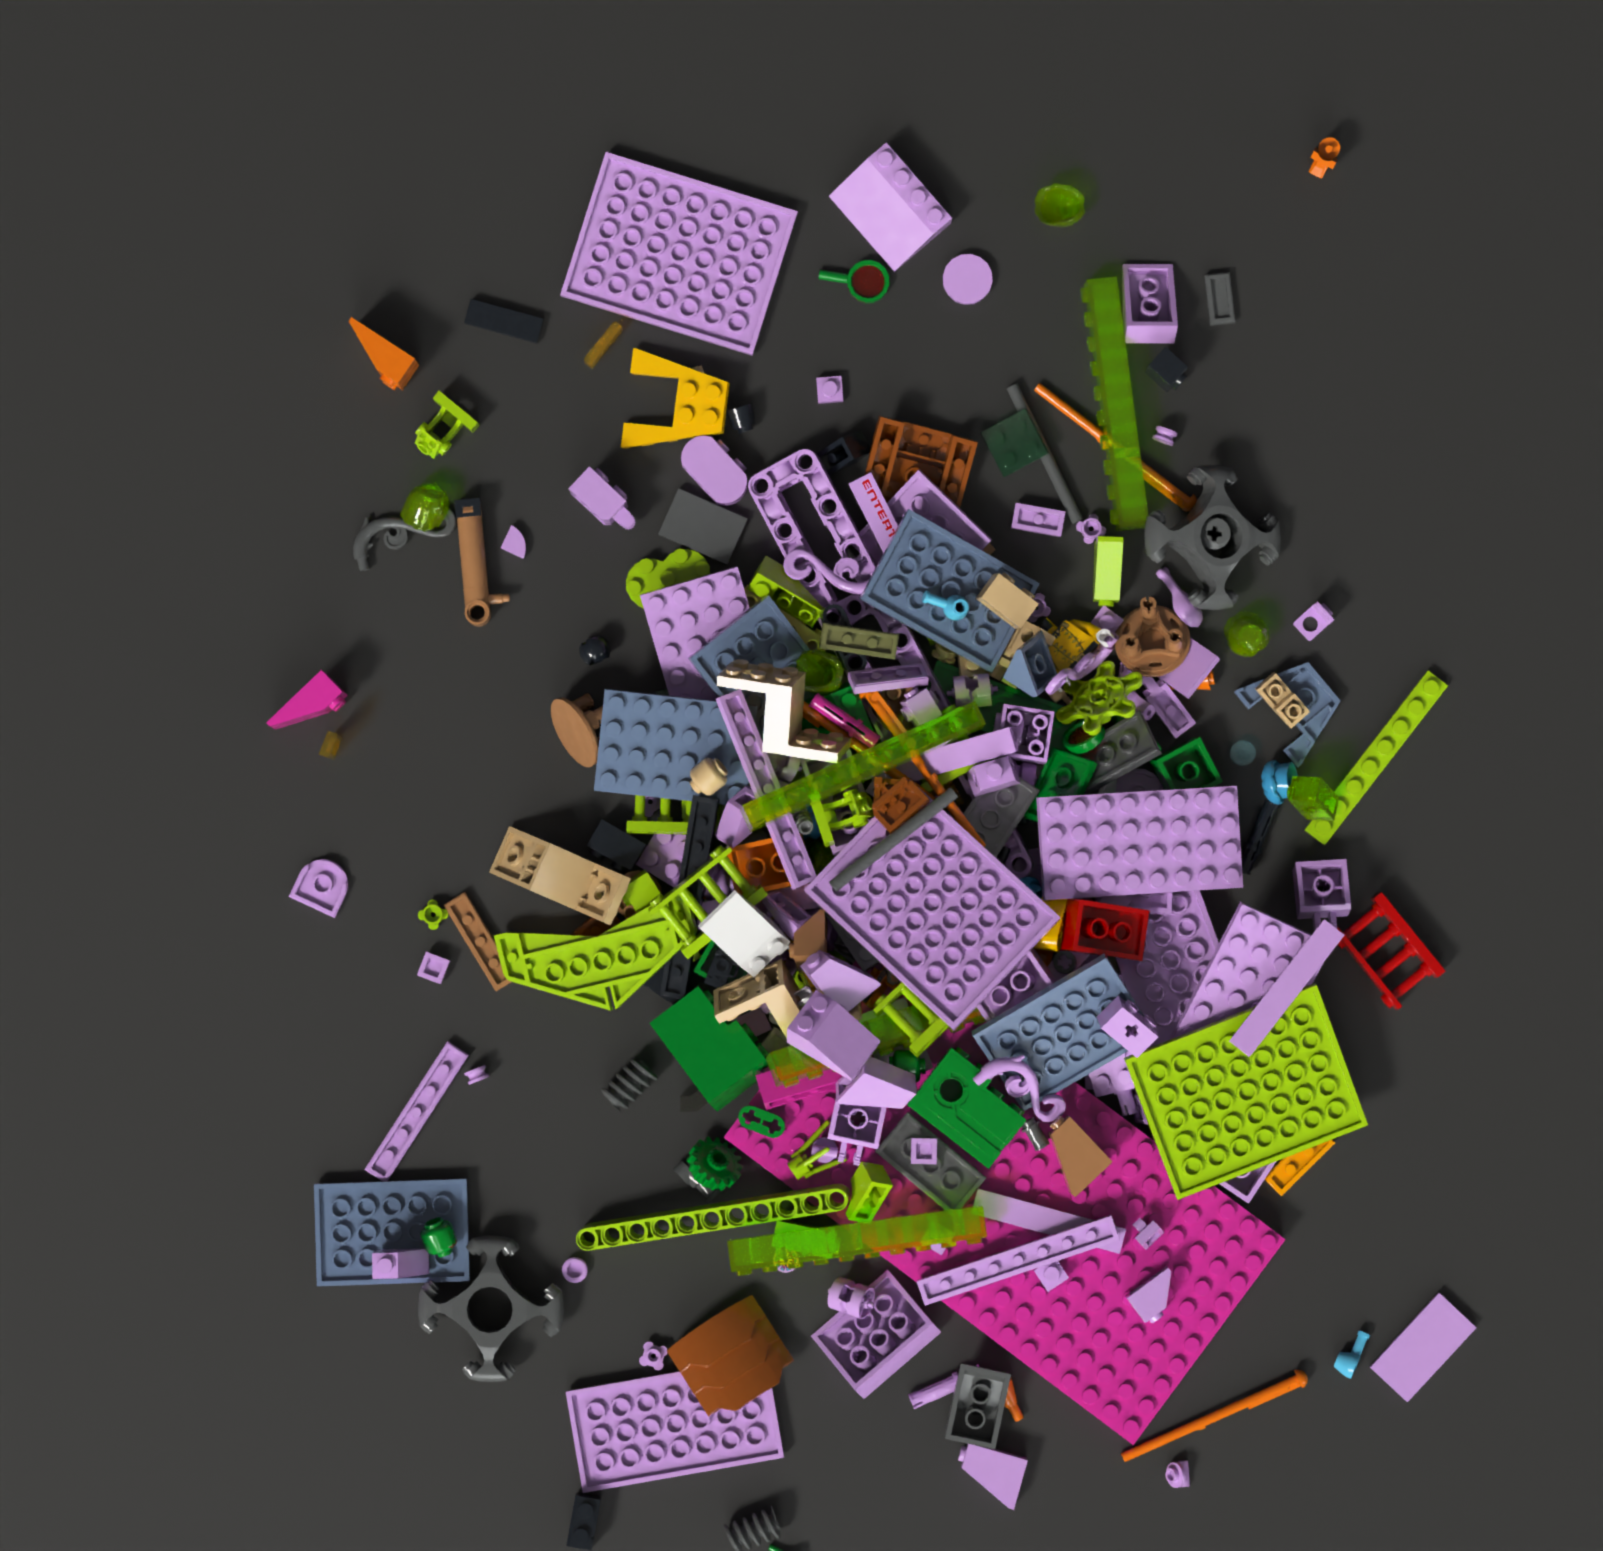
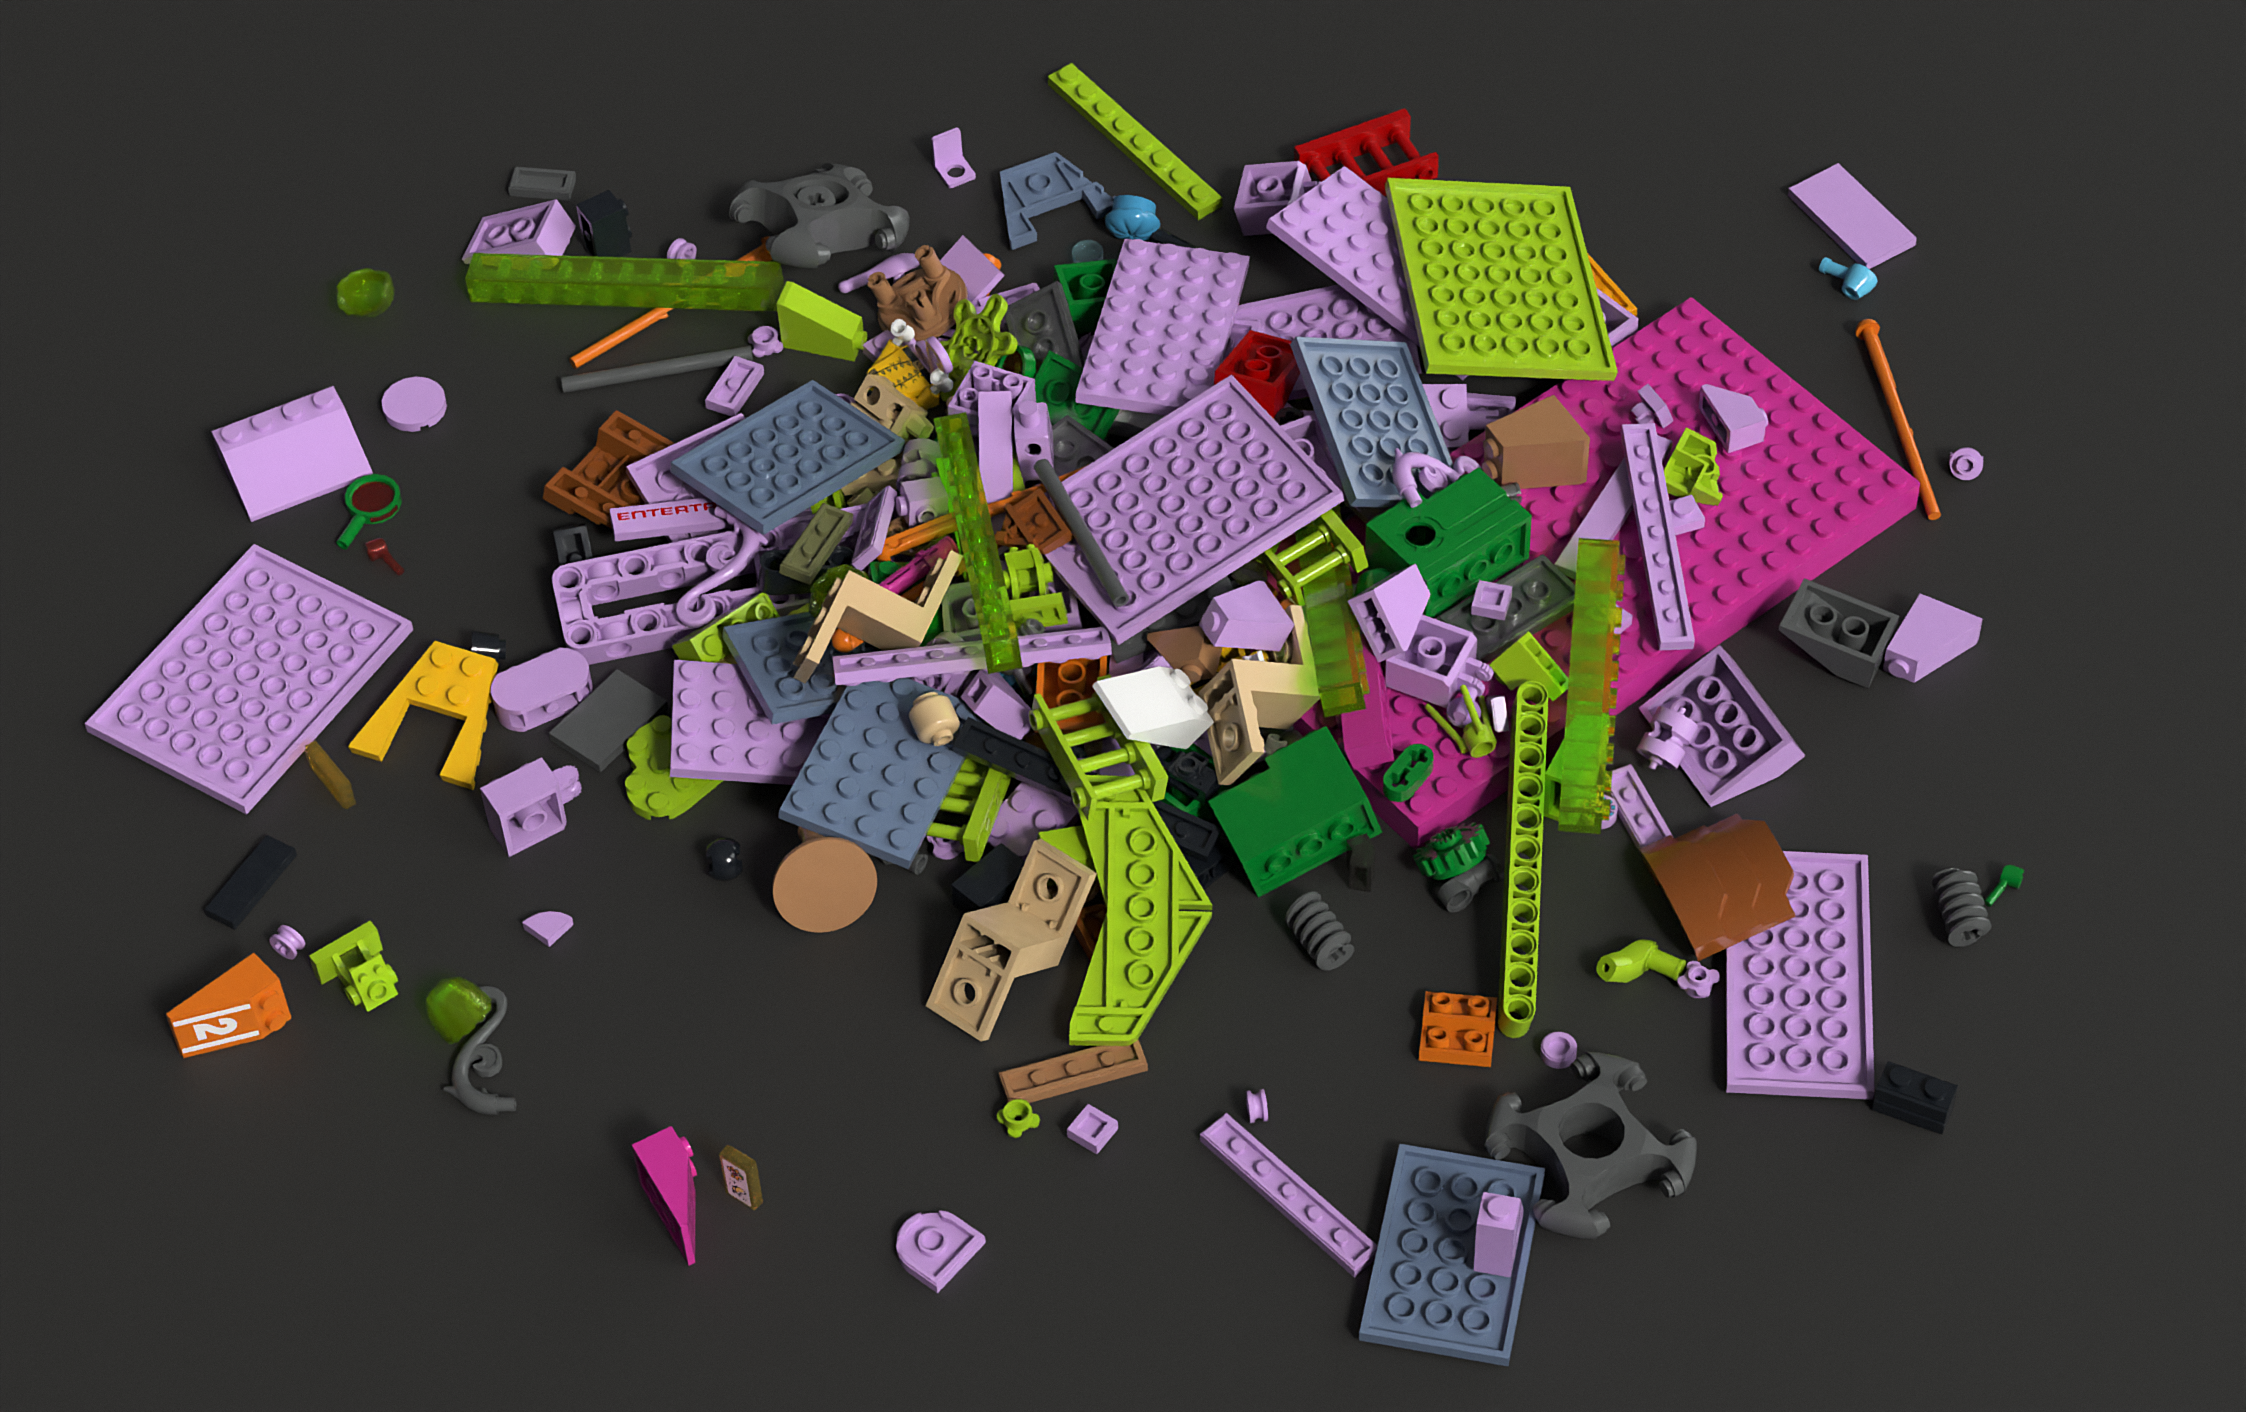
camera: 75 degrees left, 35 degrees down
green head [420,1217,458,1257] -> none
medium nougat piece [454,498,510,627] -> none
lavender slope [787,990,880,1081] -> none
lavender plate [816,376,843,404] -> none
lavender pin [908,1364,980,1409] -> none
medium azure bar [922,590,969,620] -> none
tan brick [975,573,1038,629] -> none
clear green plate [981,409,1049,477] -> none
sand blue slope [1003,631,1057,697] -> none
lavender brick [1097,996,1159,1058] -> none
clear neon green hair [1223,612,1270,657] -> none
lavender tile [1229,919,1344,1057] -> none
tan slope [1255,672,1310,729] -> none
clear neon green brick [1287,776,1339,821] -> none
orange hips [1308,137,1340,179] -> none
none -> lavender bush [269,925,305,960]
none -> clear red hand [365,538,405,576]
none -> orange slope [1419,991,1497,1067]
none -> tile [1486,695,1510,732]
none -> lime arm [1596,939,1686,983]
none -> lavender tile [1599,764,1674,853]
none -> lime slope [1664,427,1723,506]

